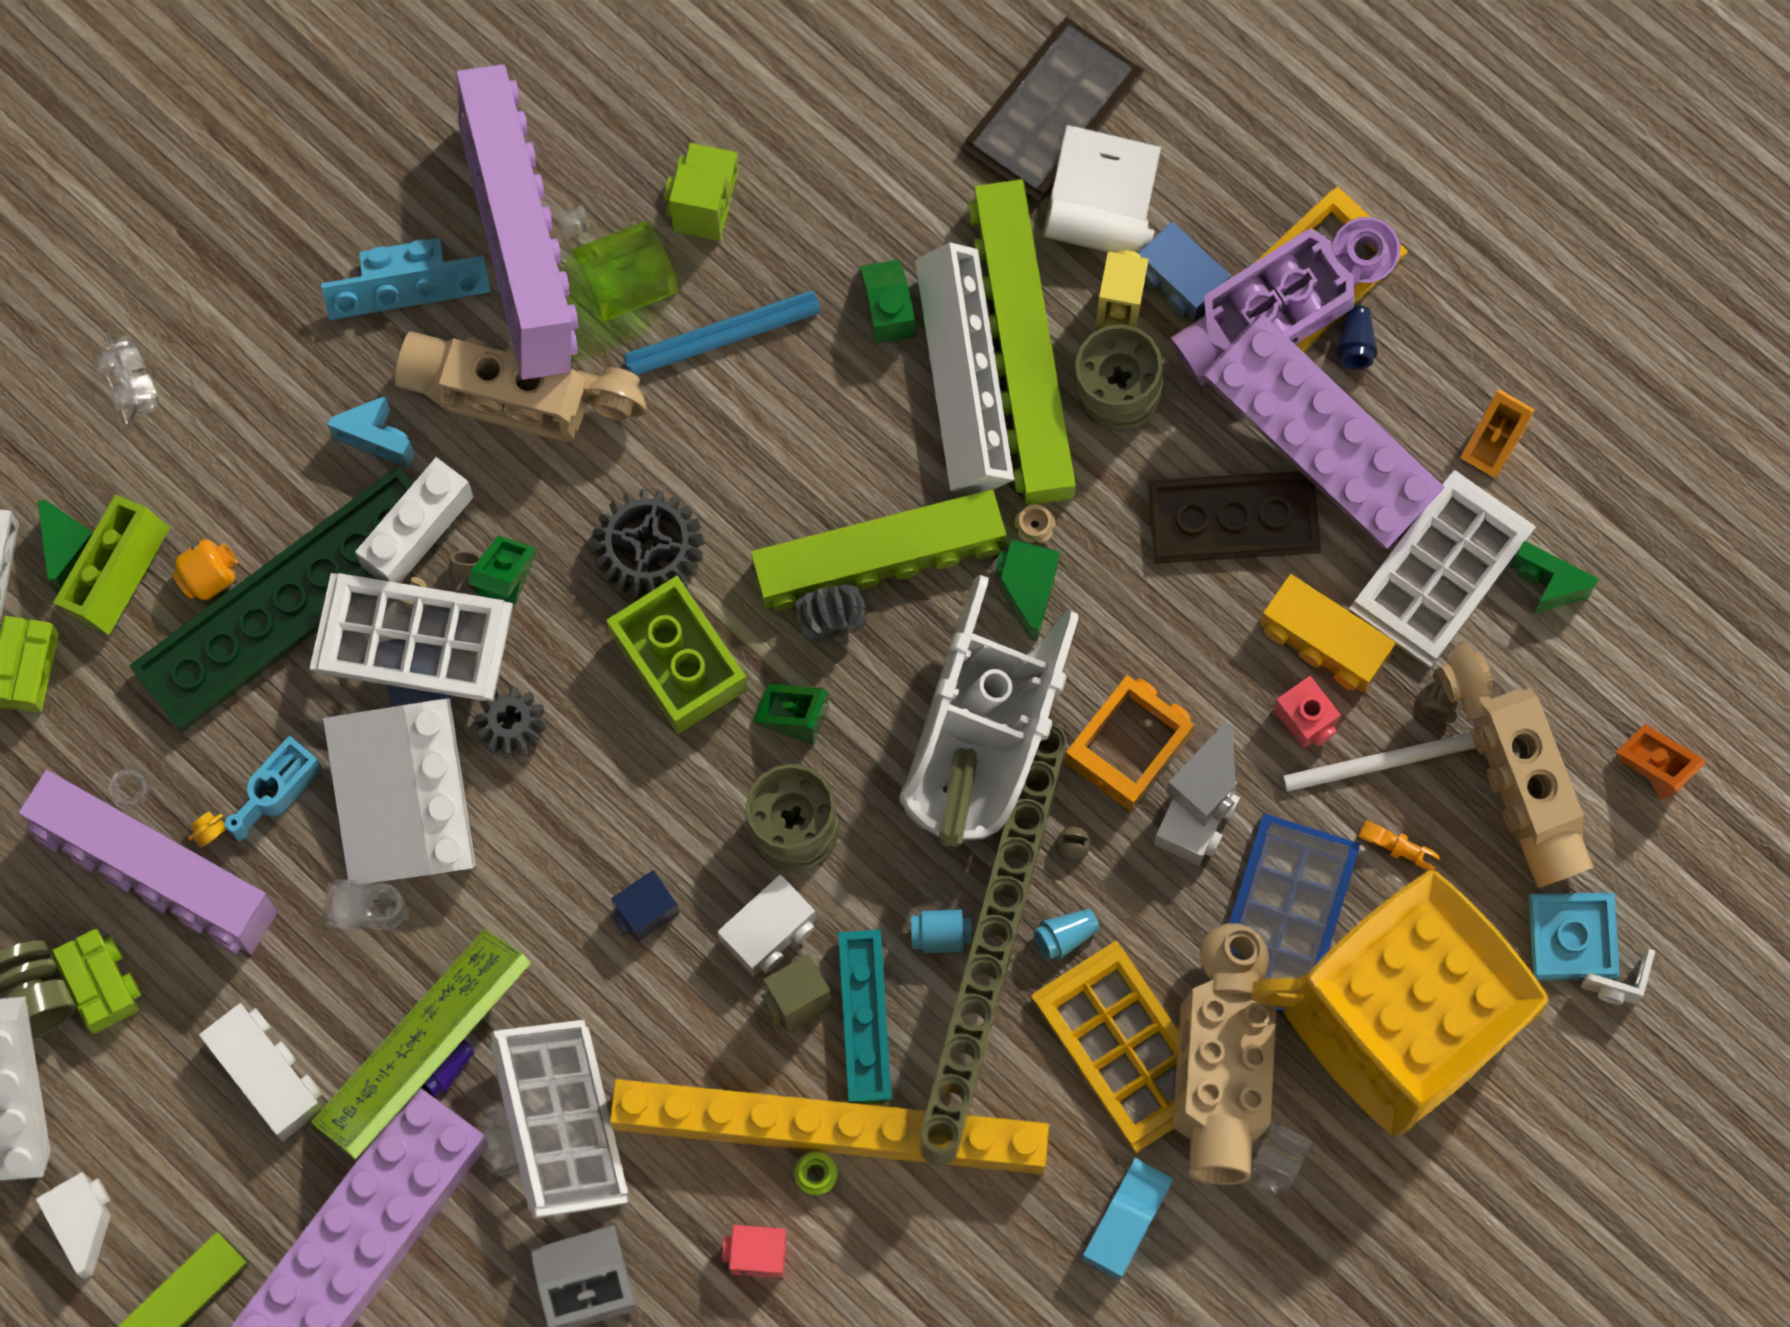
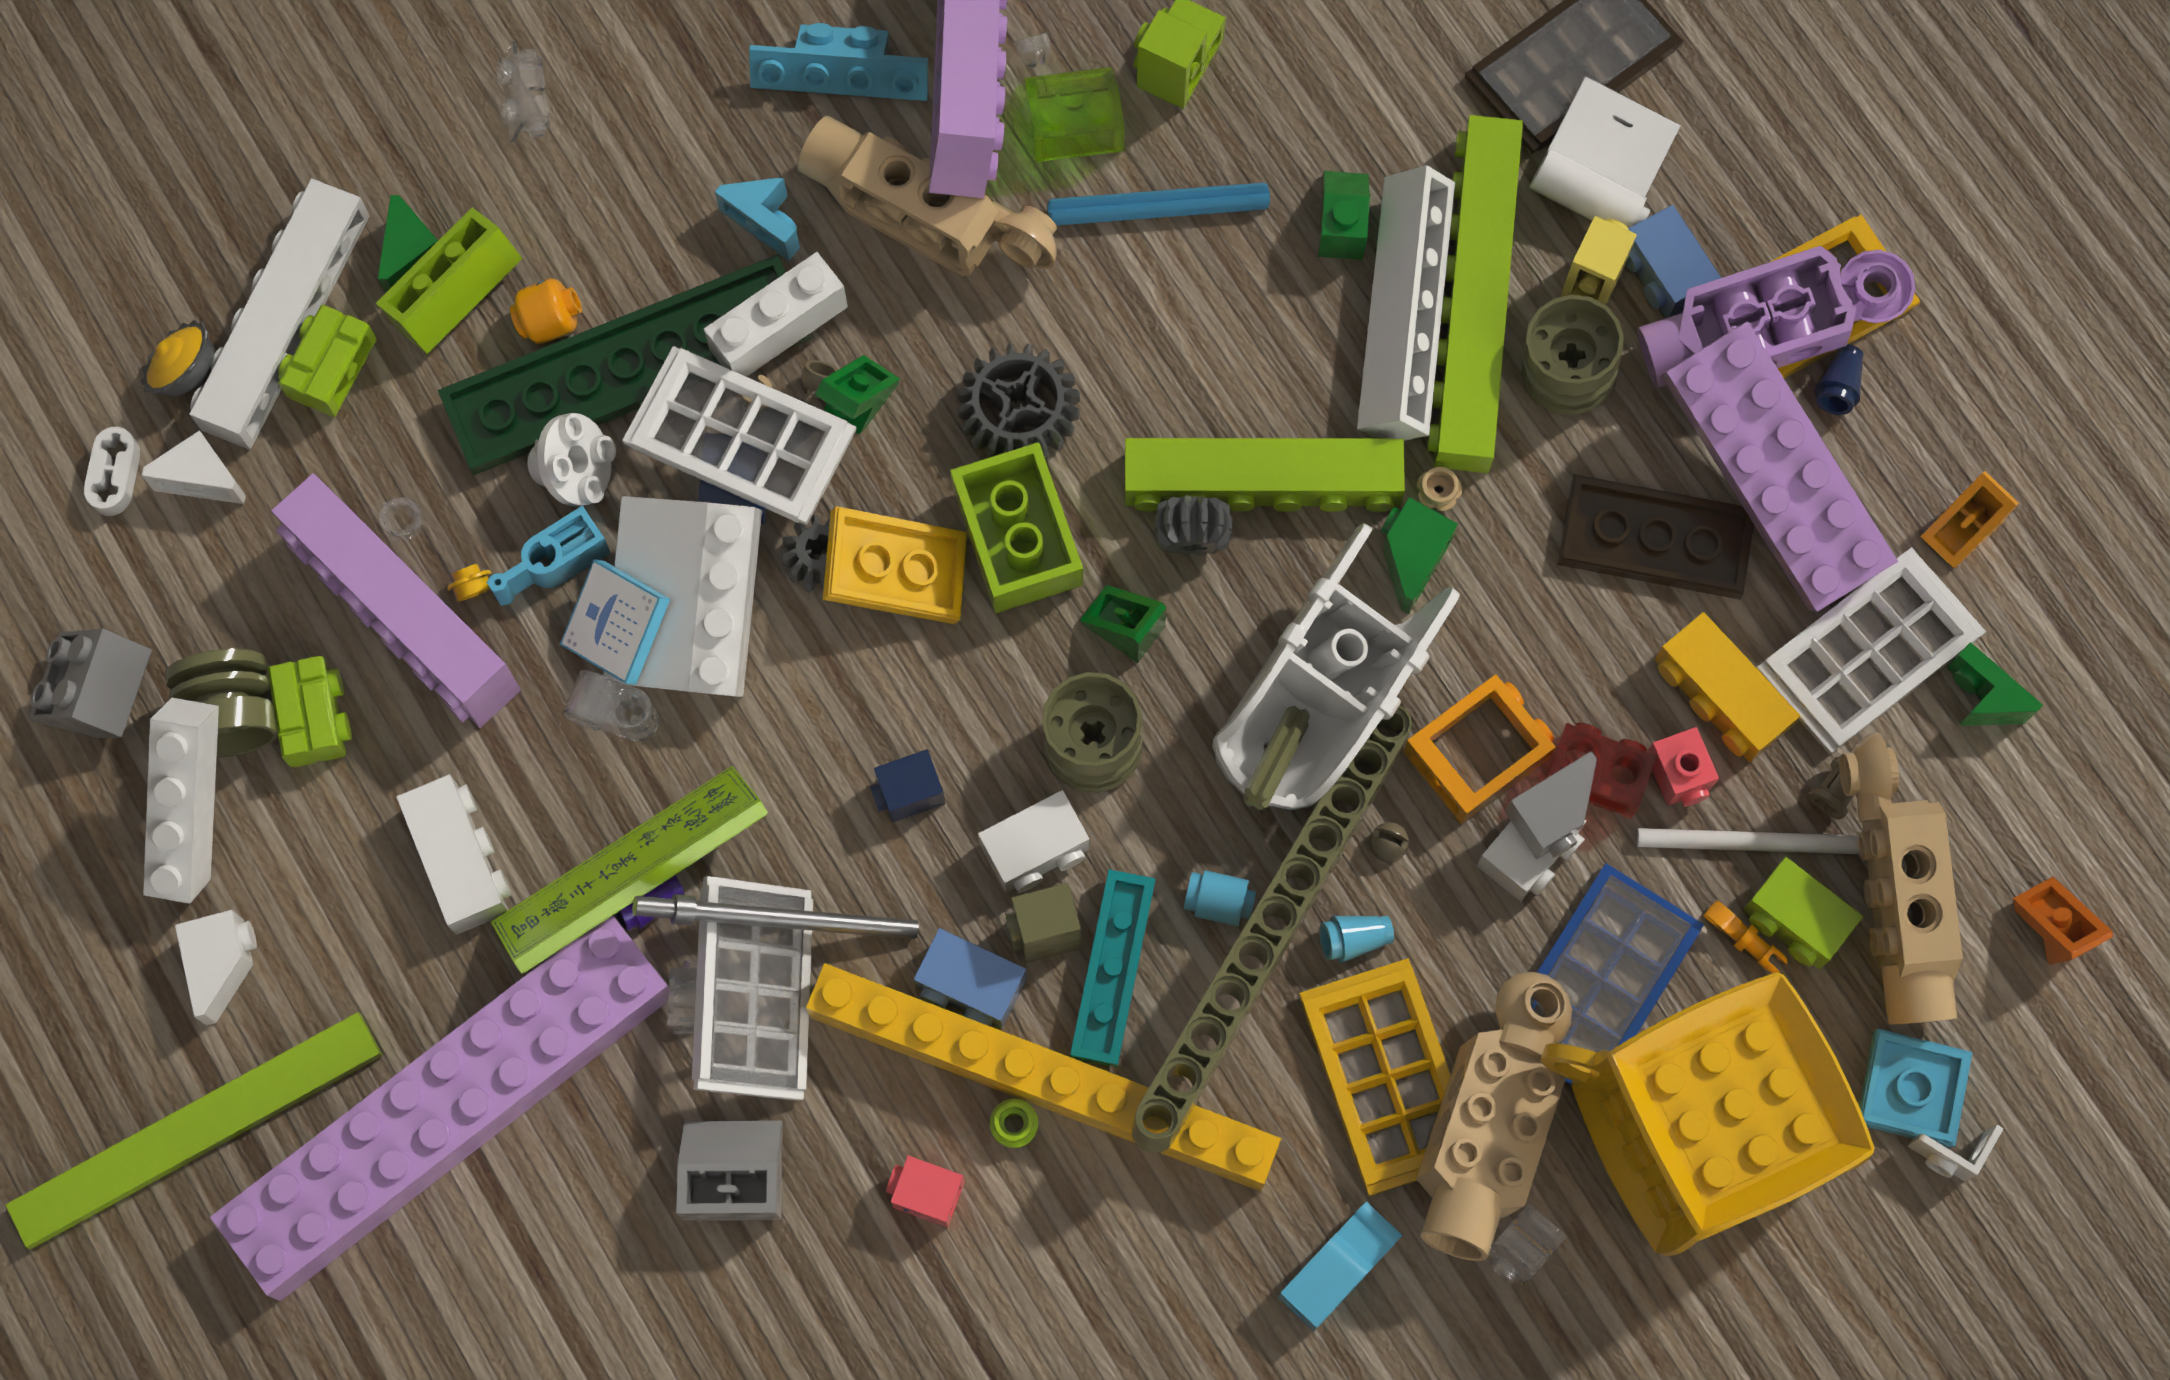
camera: 15 degrees right, 0 degrees up
none -> white plate [527,413,616,507]
none -> white tile [560,559,670,685]
none -> flat silver bar [632,894,918,939]
none -> yellow tile [823,506,967,624]
none -> medium blue brick [913,928,1027,1029]
none -> clear red brick [1544,722,1657,819]
none -> lime brick [1743,857,1864,970]

